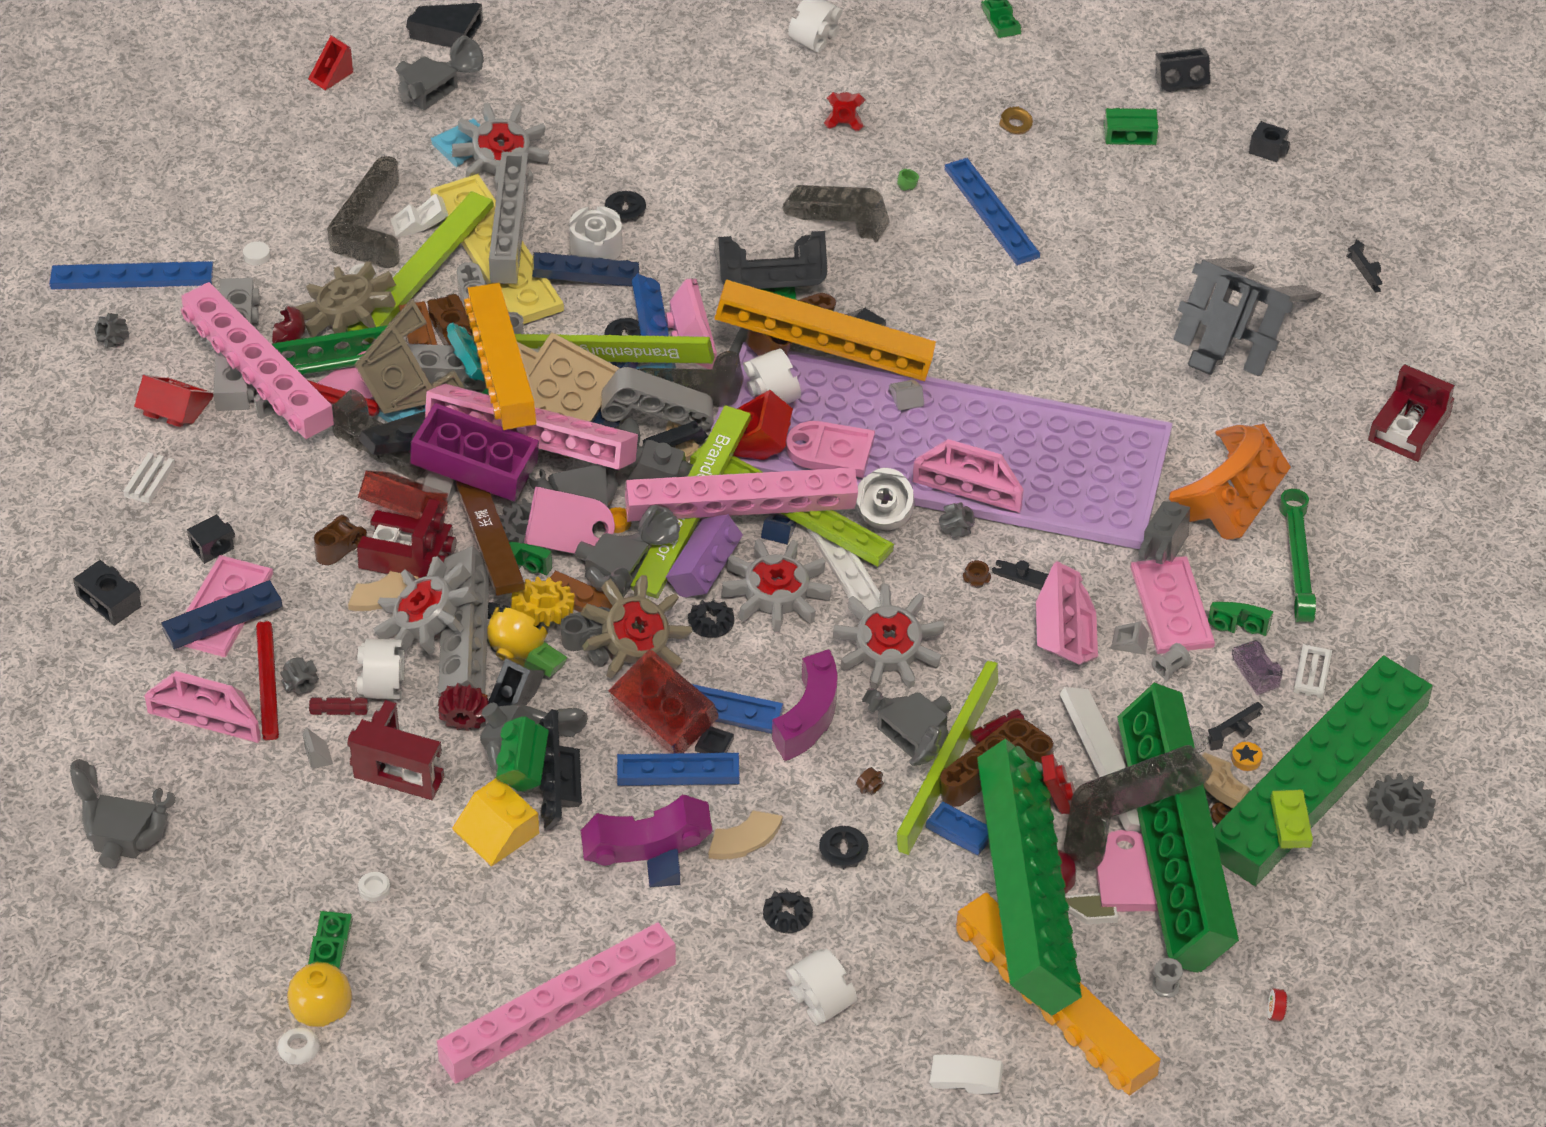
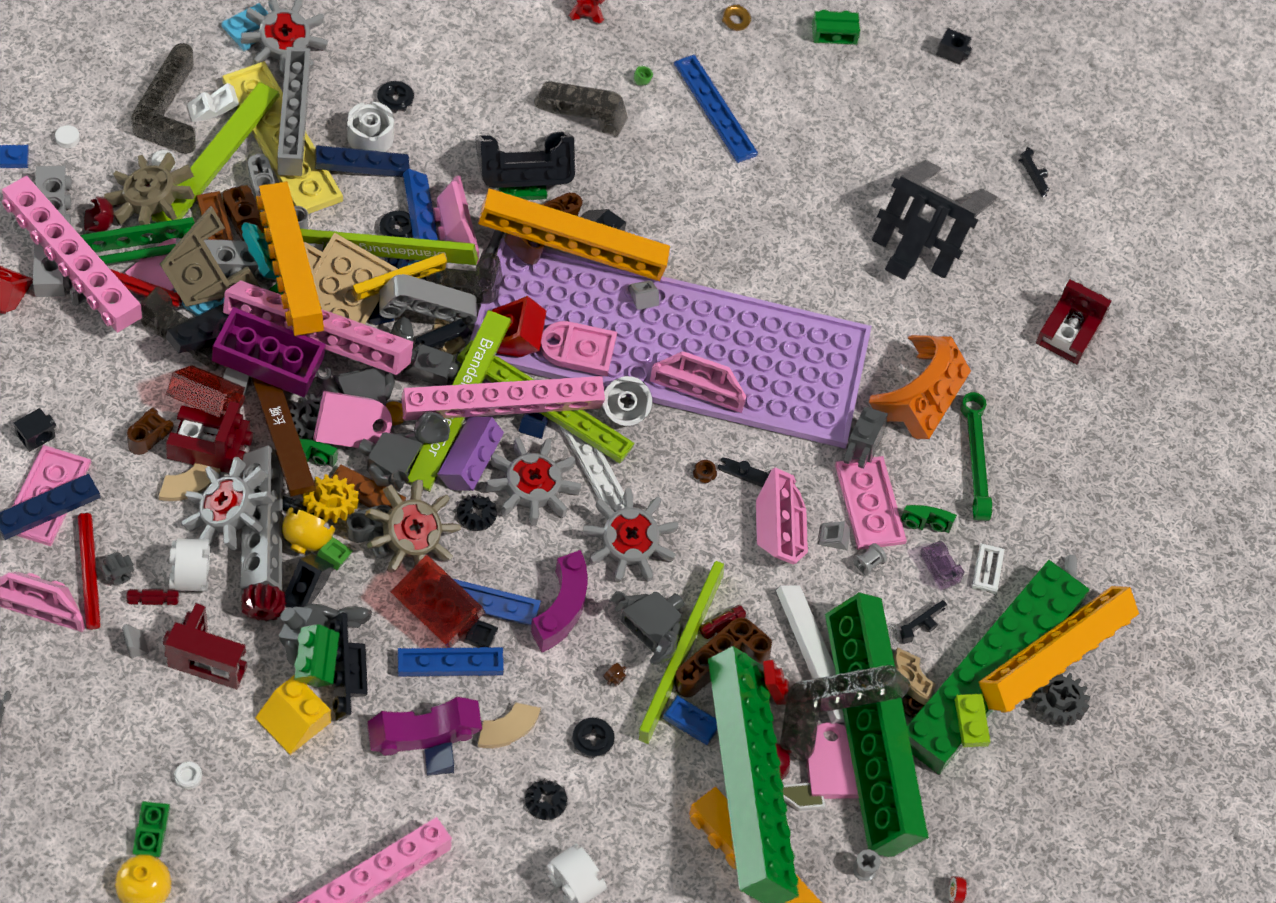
camera: 10 degrees left, 10 degrees up
white brick [743,349,801,404] -> none
dark grey gear [939,502,975,538] -> none
light orange tile [1231,742,1263,771] -> none
none -> yellow tile [352,253,447,301]
none -> light orange brick [979,586,1139,713]

